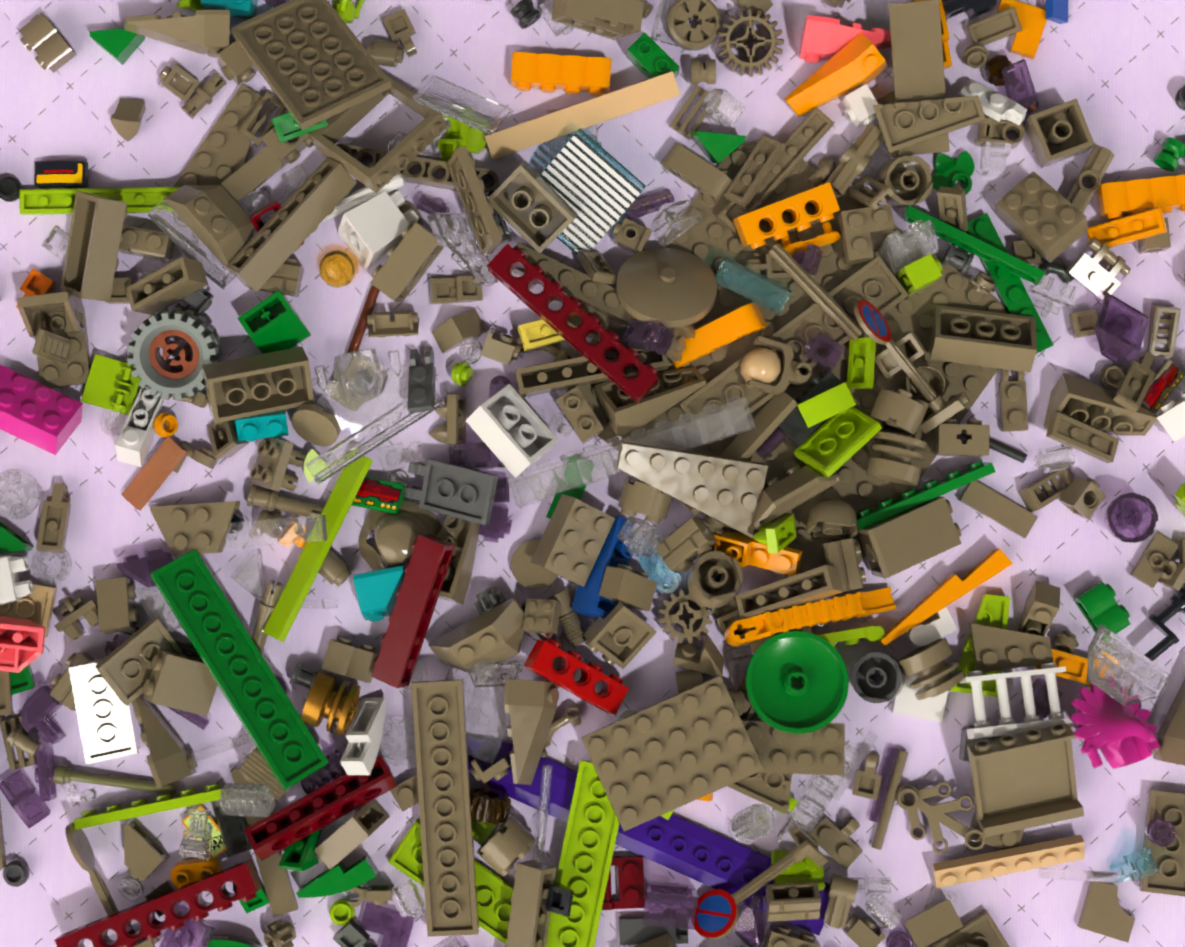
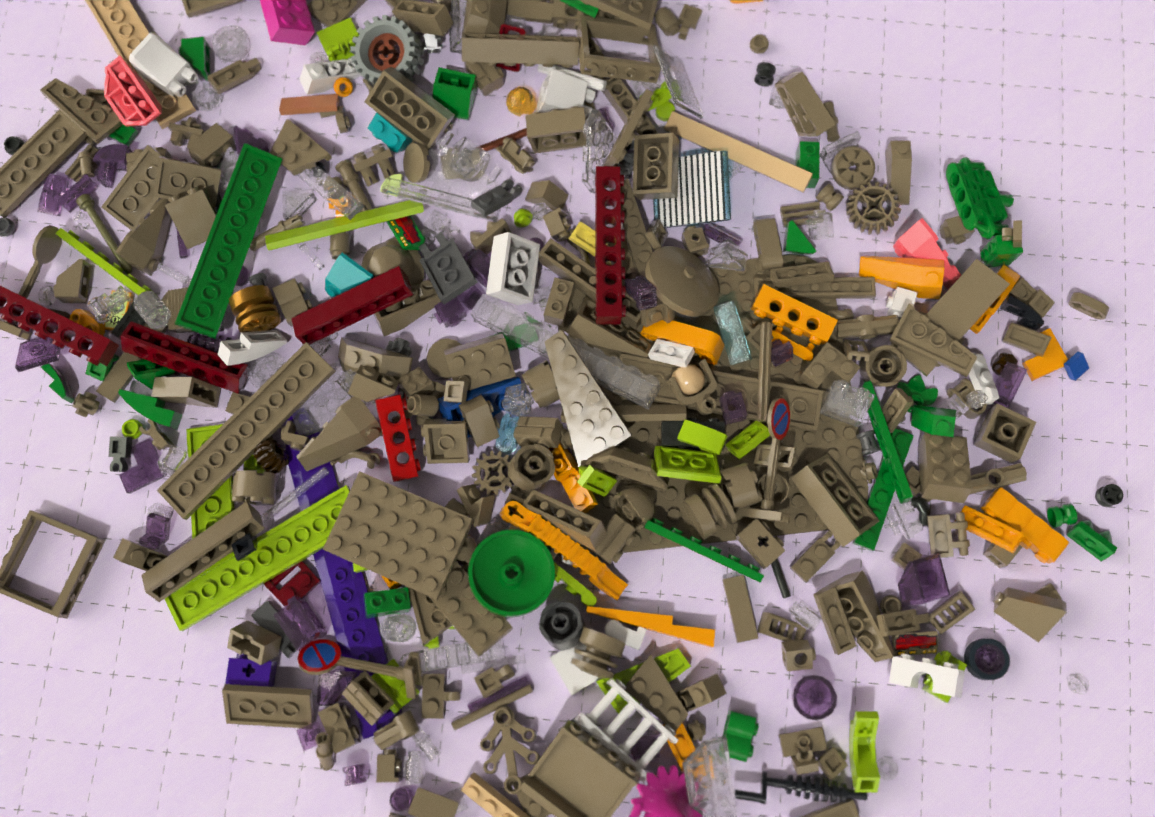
camera: 50 degrees right, 10 degrees down
dark tan slope [207,420,249,459] -> none
dark tan slope [429,275,483,305] -> none
light orange brick [511,52,612,96] -> none
pin [755,428,786,460] -> none
dark tan slope [857,496,961,579] -> none
lime brick [896,253,943,297] -> none
dark tan plate [963,44,988,68] -> none
none -> dark tan slope [347,365,399,402]
none -> green brick [364,587,411,618]
none -> dark tan brick [407,394,439,416]
none -> dark tan plate [444,380,468,403]
none -> white plate [648,339,695,367]
none -> green slope [911,405,956,437]
none -> clear plate [966,390,988,409]

